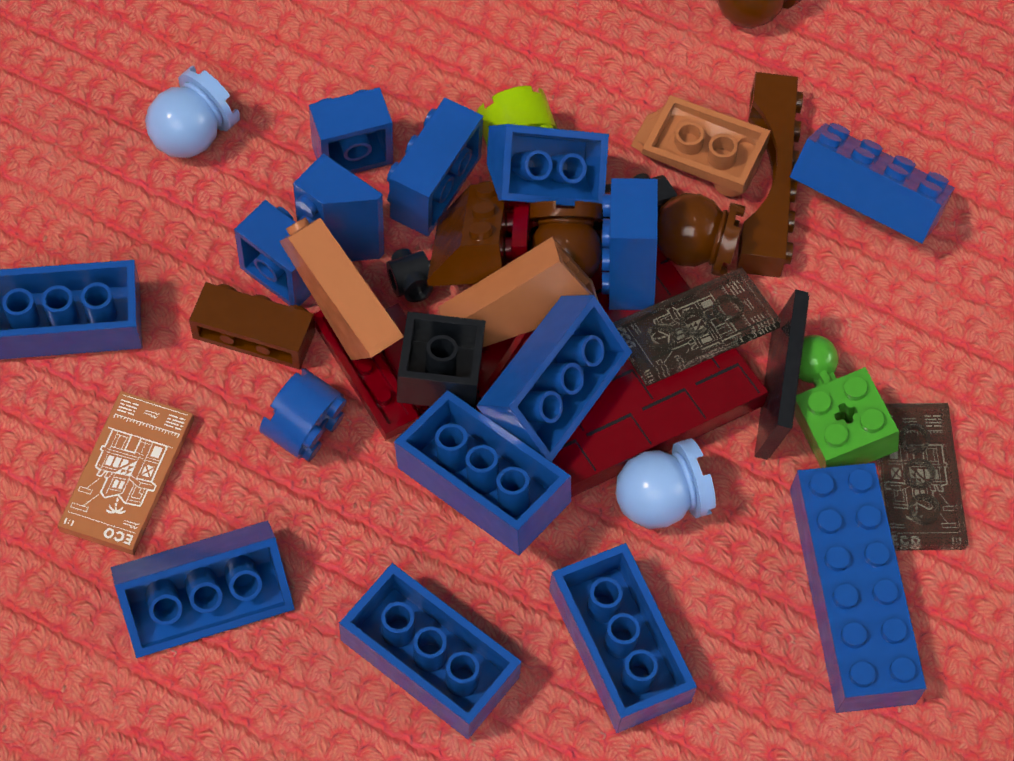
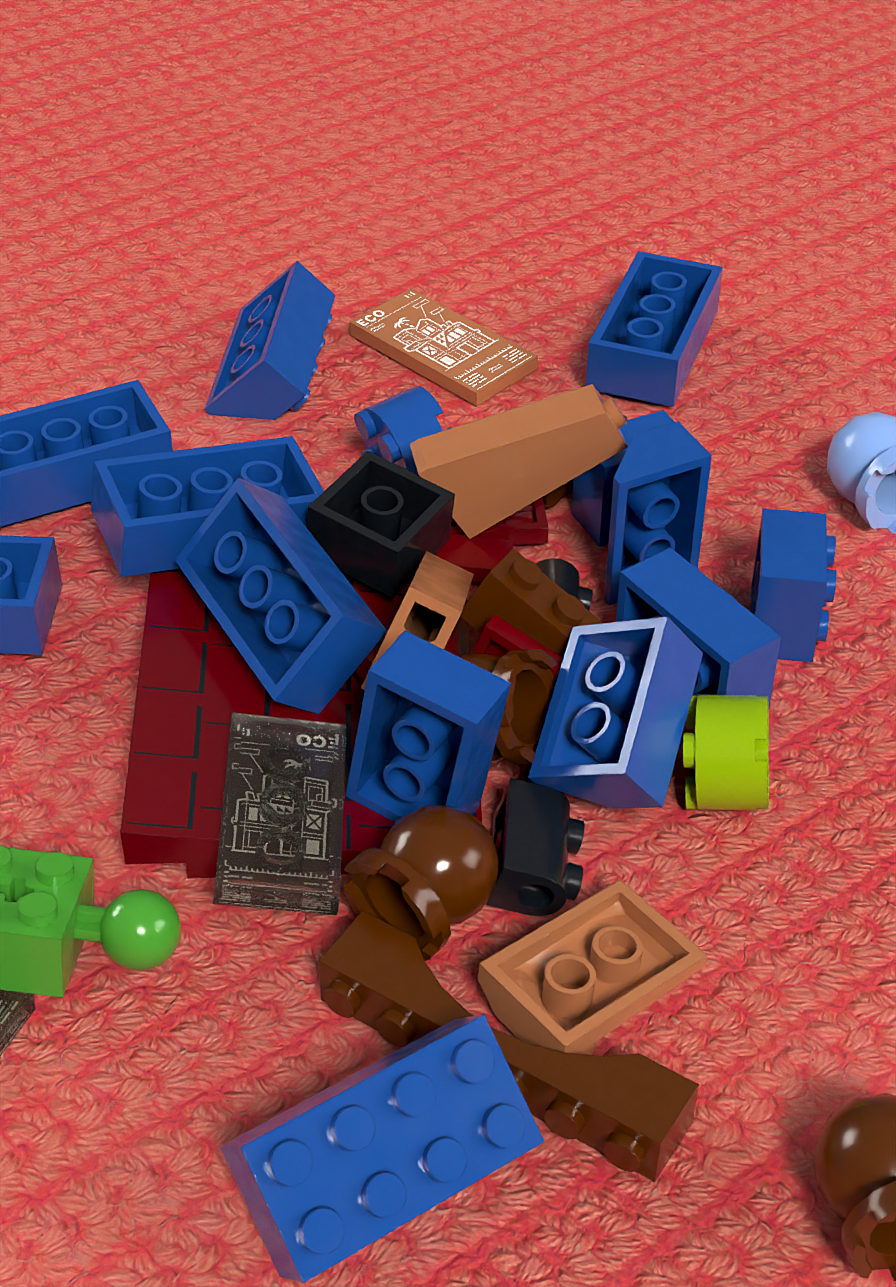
camera: 120 degrees right, 20 degrees down
light blue tile [615,438,716,529] -> none
black tile [754,289,810,460] -> none

